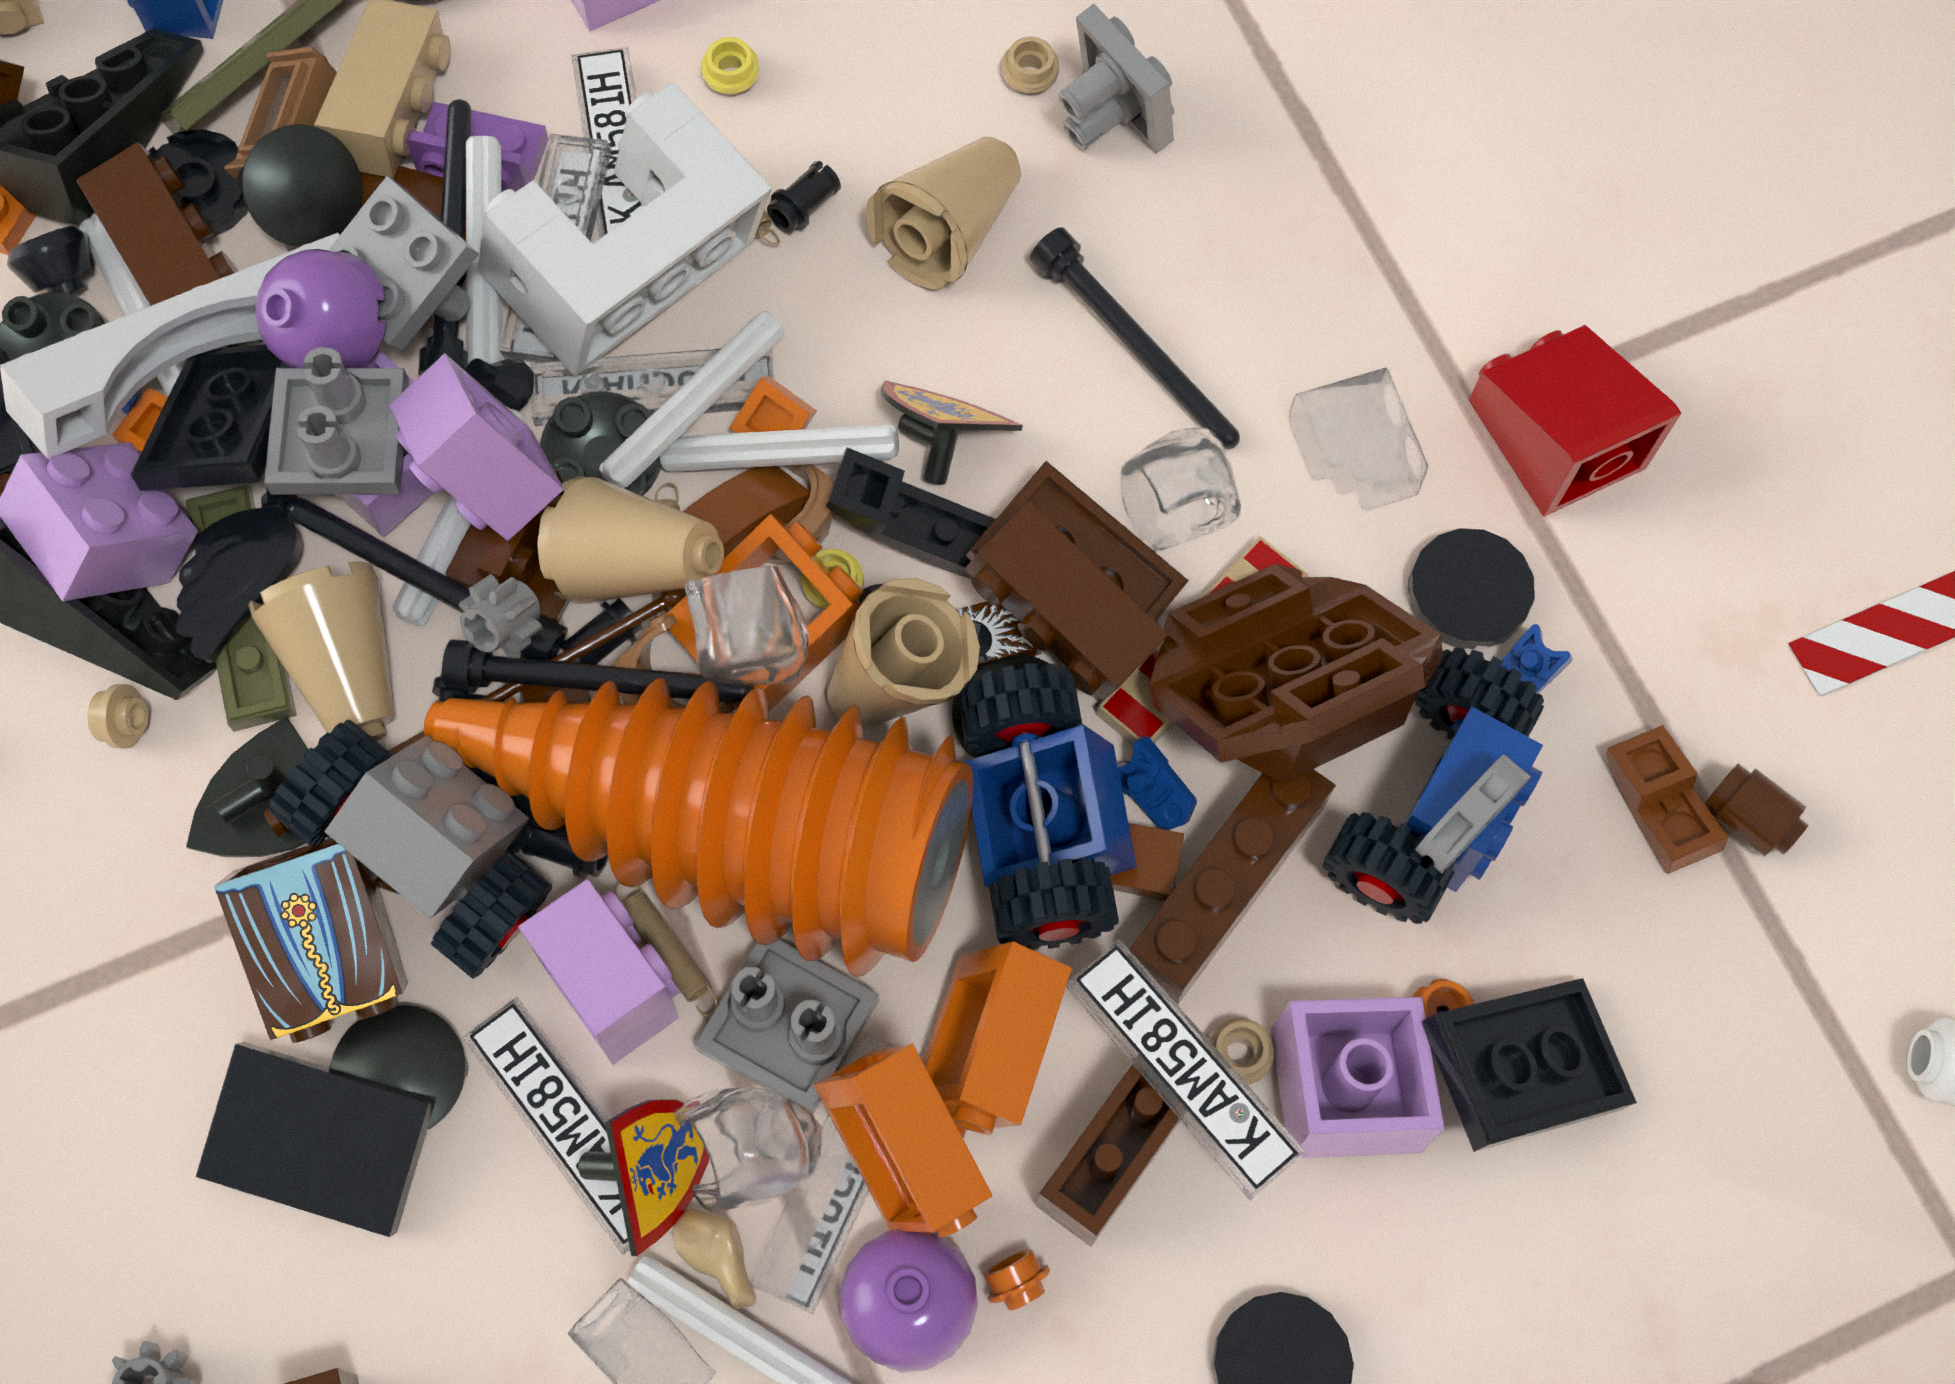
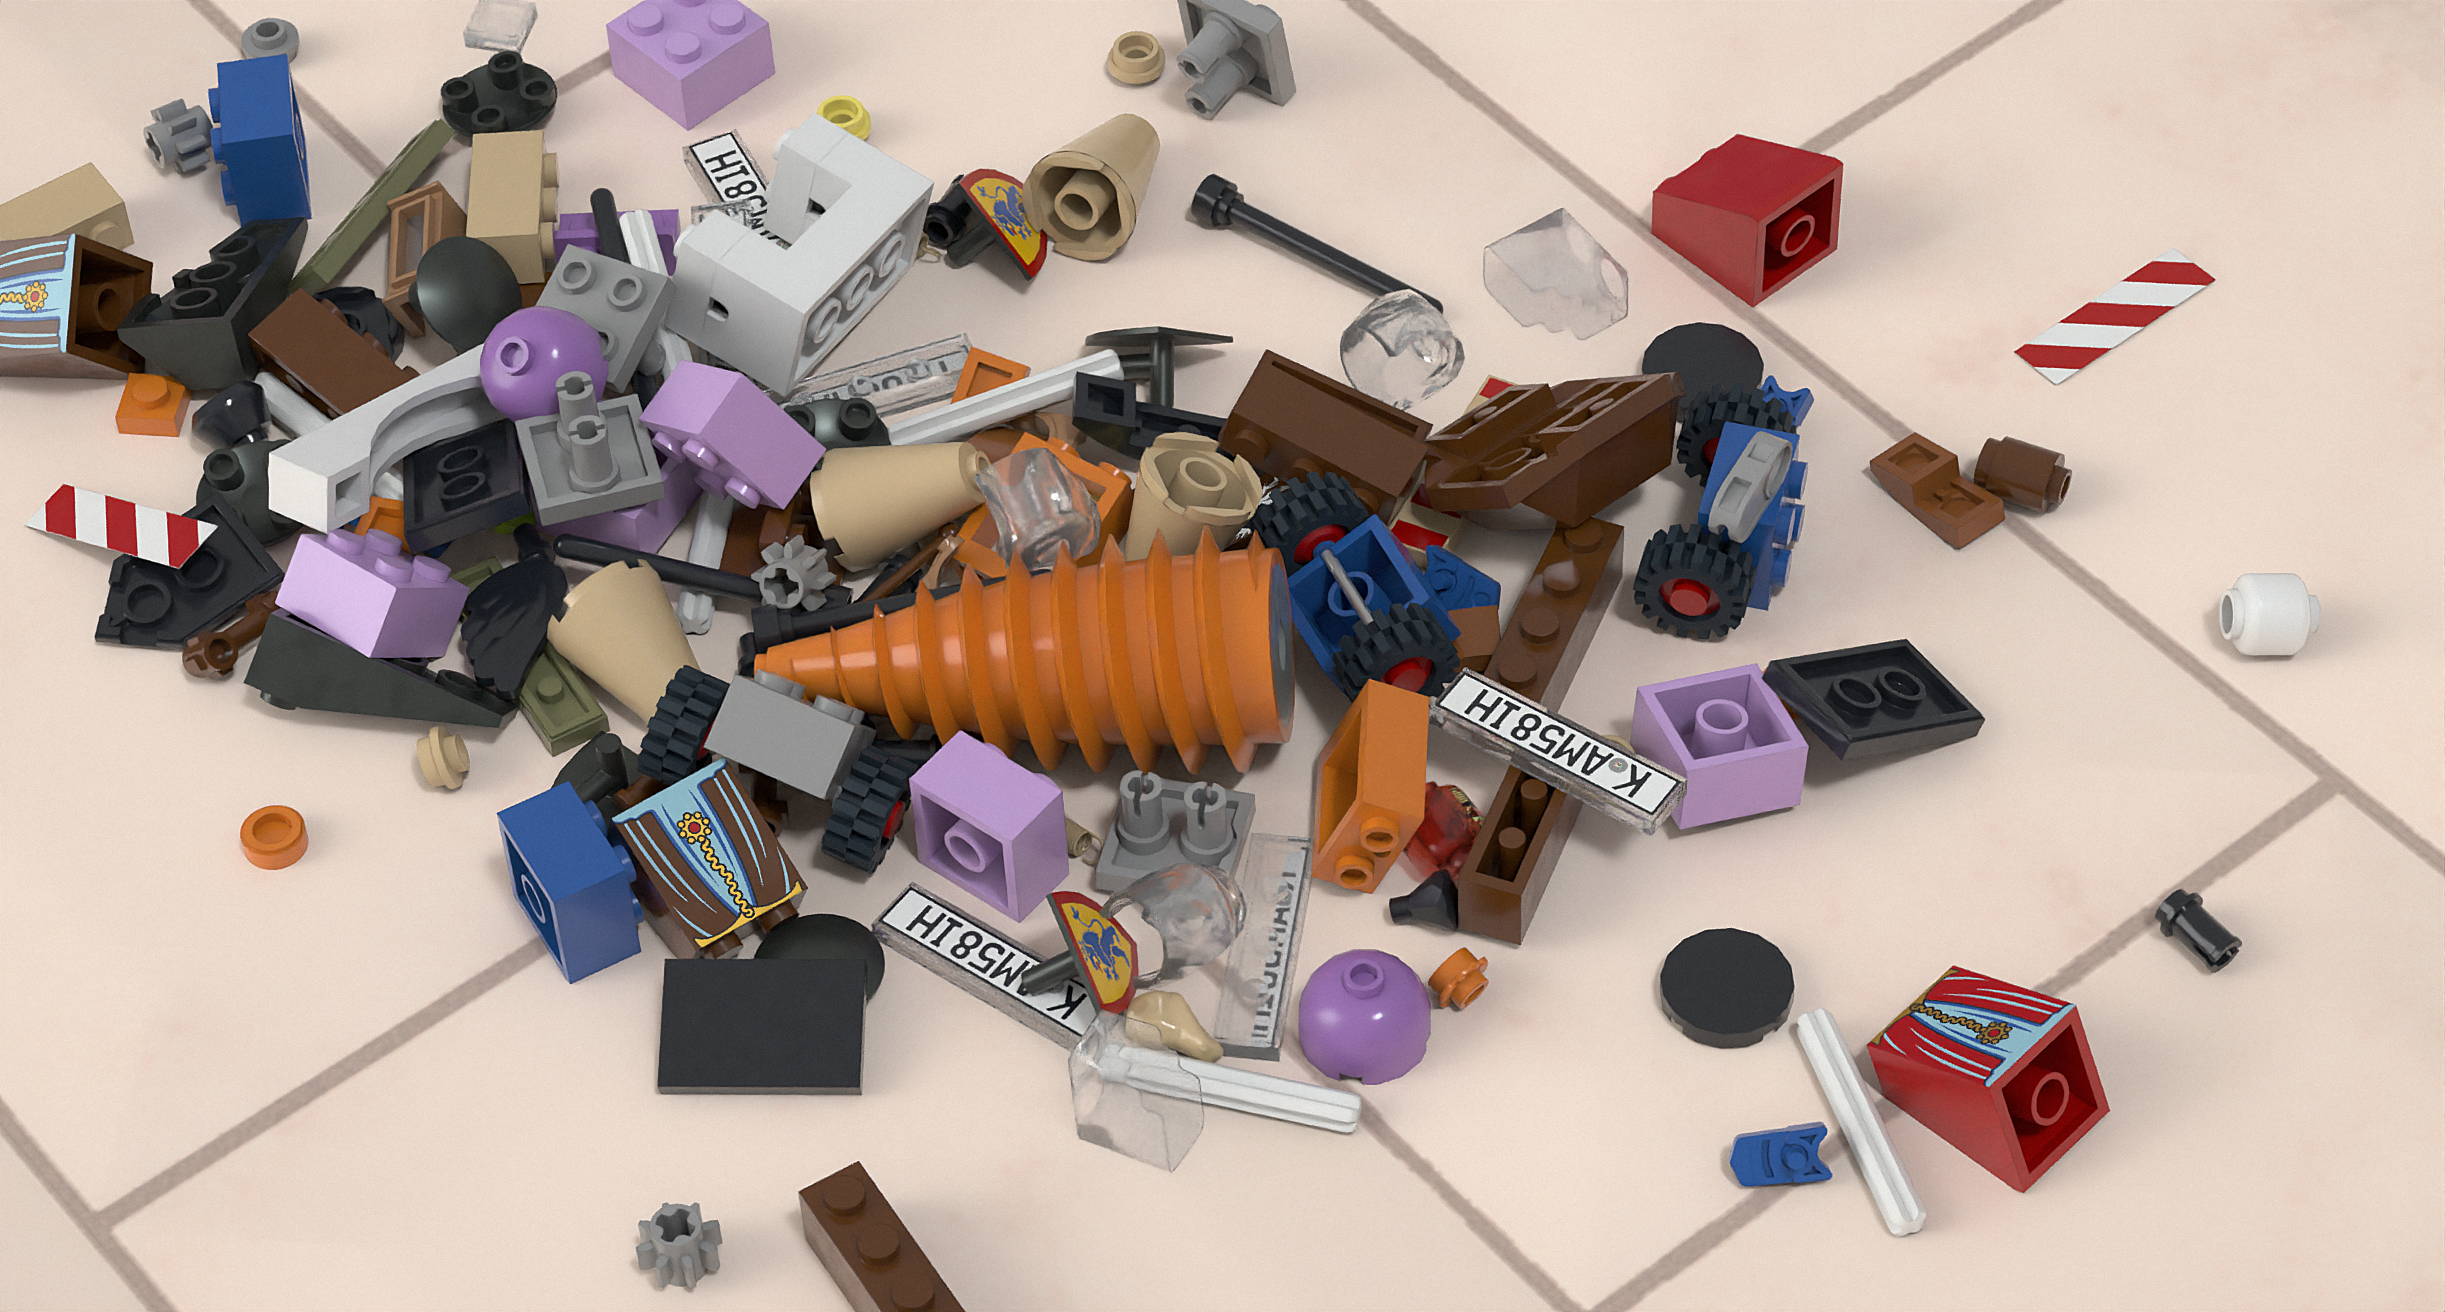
camera: 10 degrees left, 20 degrees down
white axle [599,311,784,488] -> none
orange window [814,1043,993,1238] -> none
none -> blue brick [497,781,644,984]
none -> shield [947,169,1048,281]
none -> black rock [1389,868,1459,931]
none -> clear red head [1402,781,1485,881]

